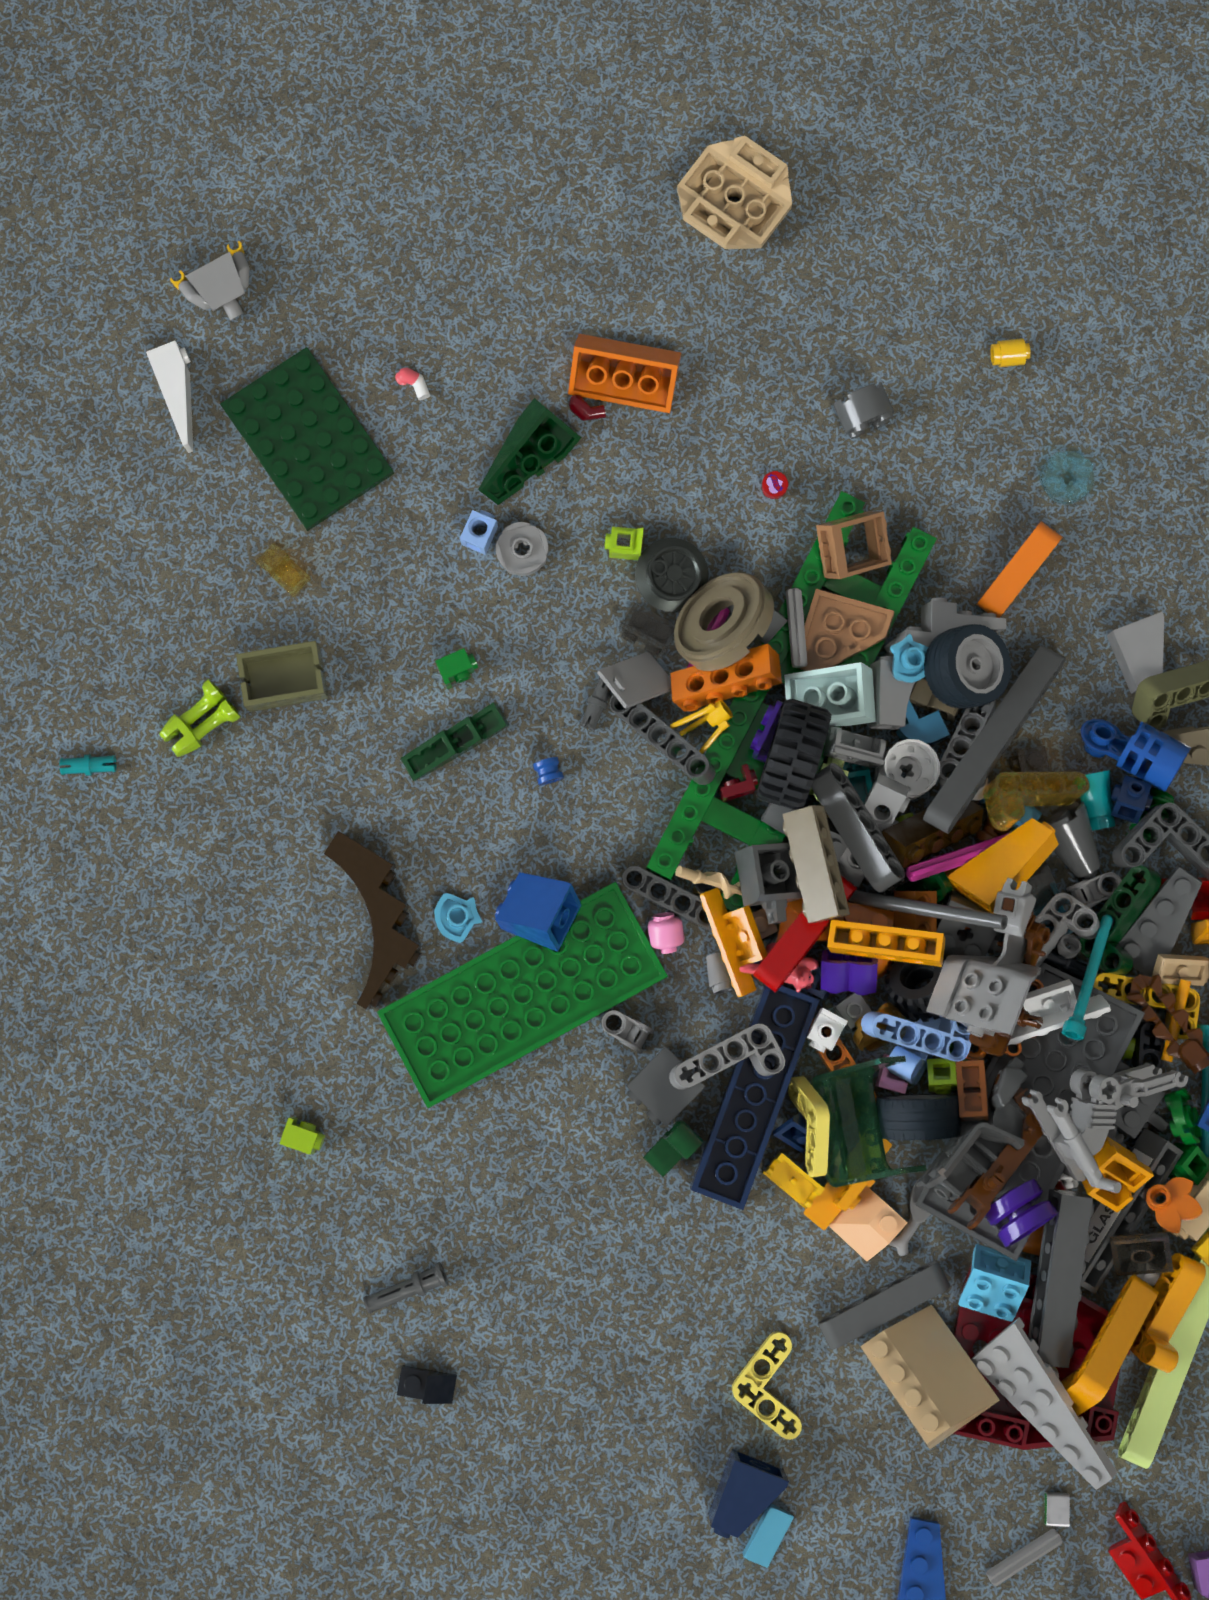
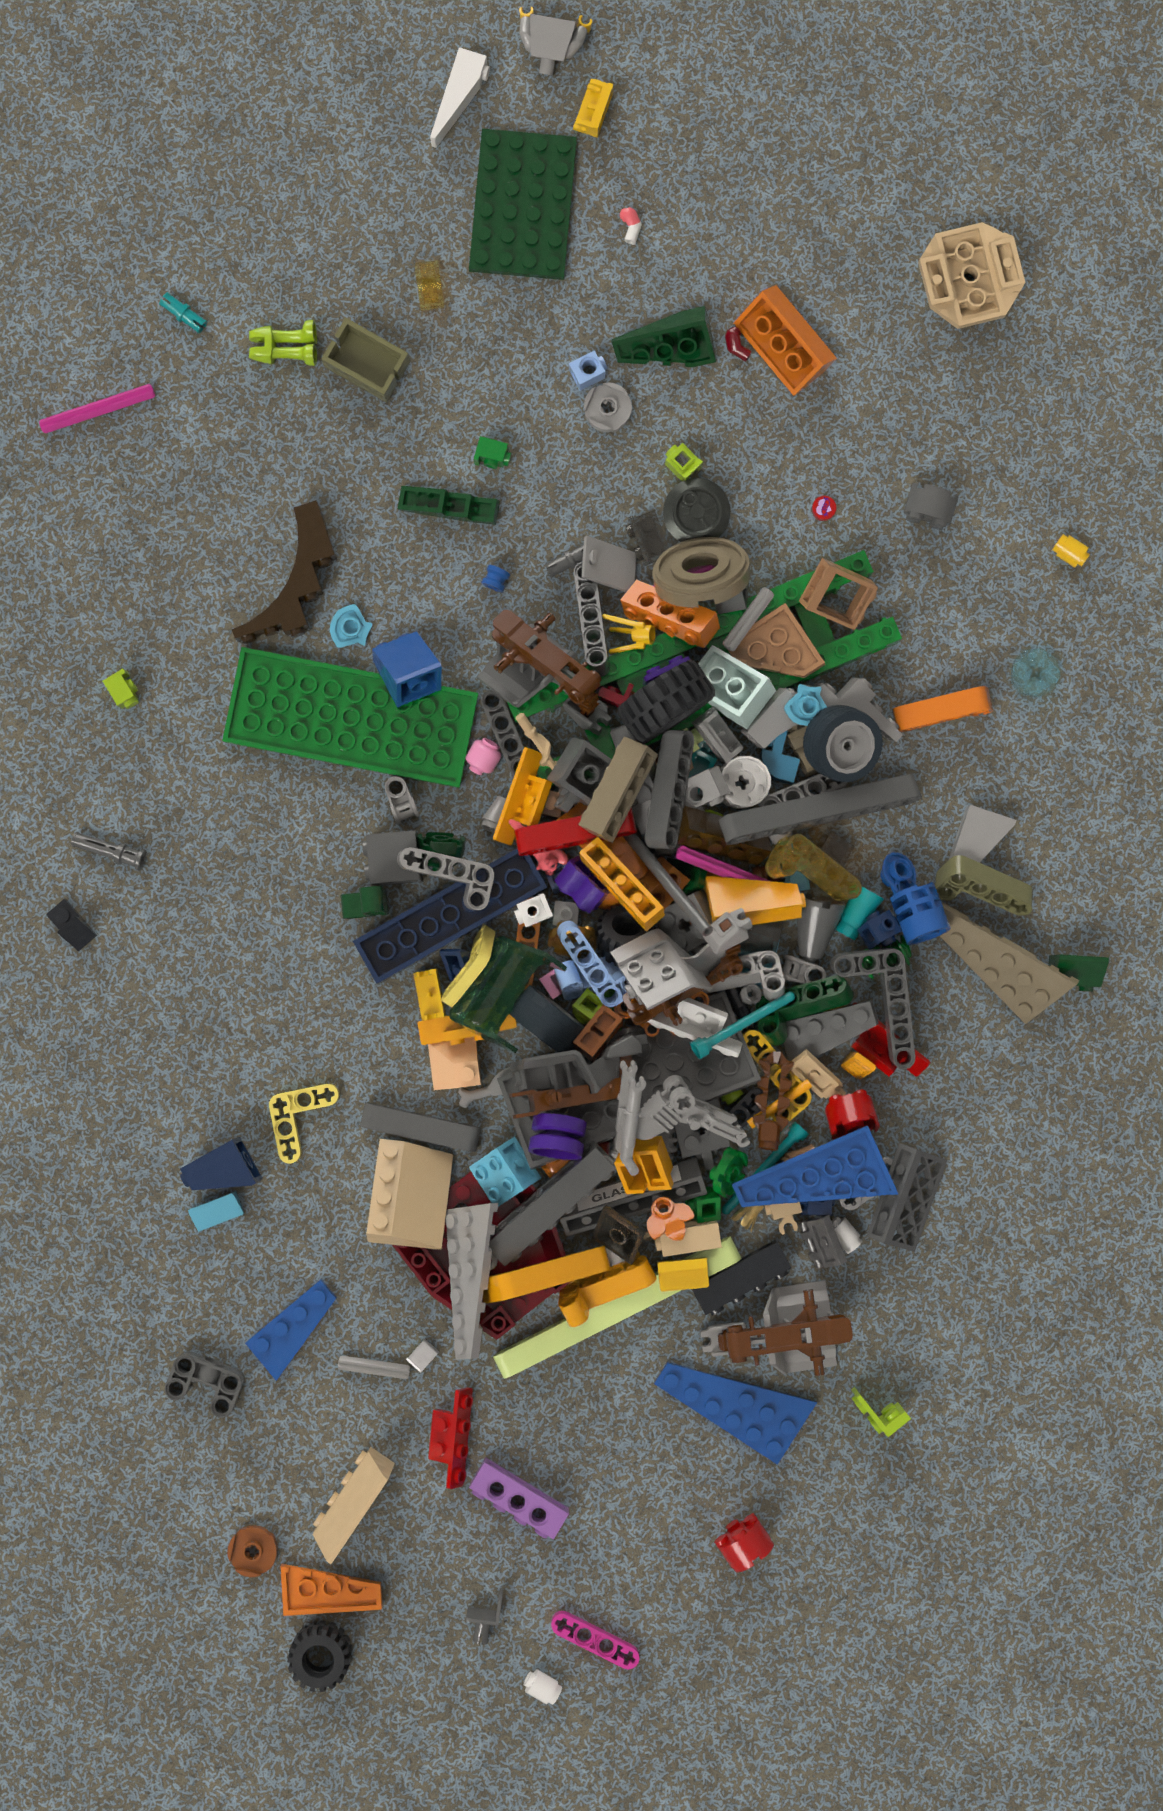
camera: 35 degrees right, 5 degrees up
none -> dark pink axle [39,384,155,433]
none -> dark green cylinder [417,832,466,871]
none -> piece [477,610,611,736]
none -> yellow hinge [573,79,613,138]

